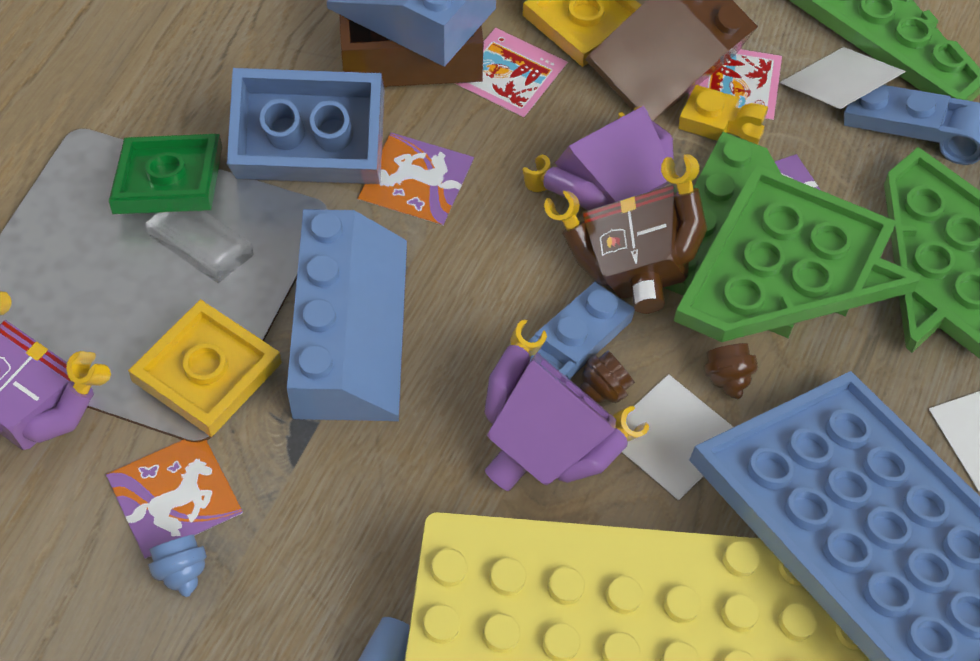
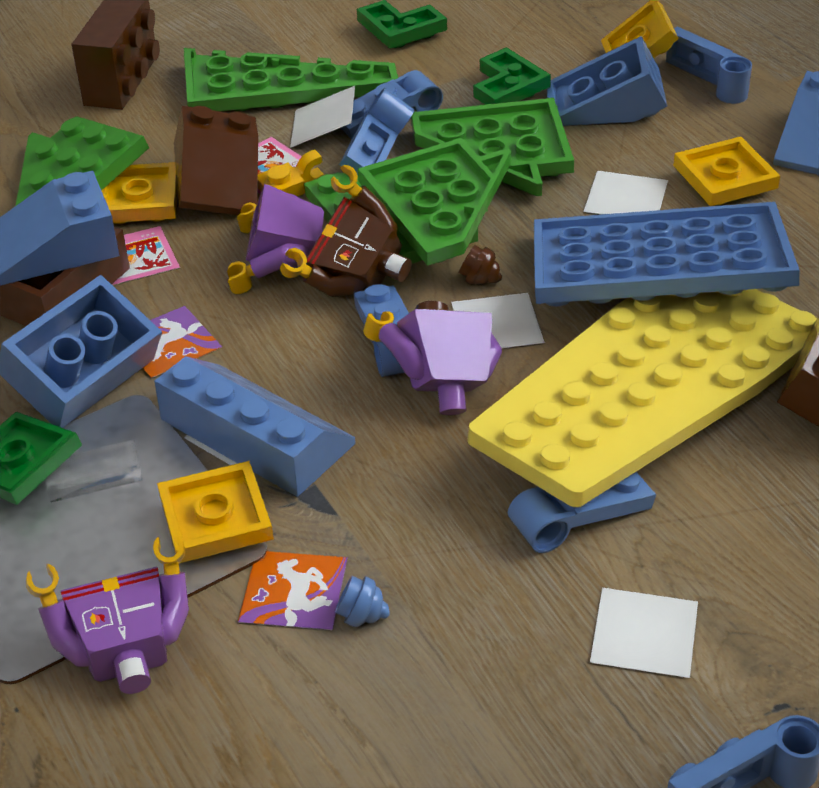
camera: 50 degrees left, 15 degrees down
none -> medium blue plate [339,88,414,175]

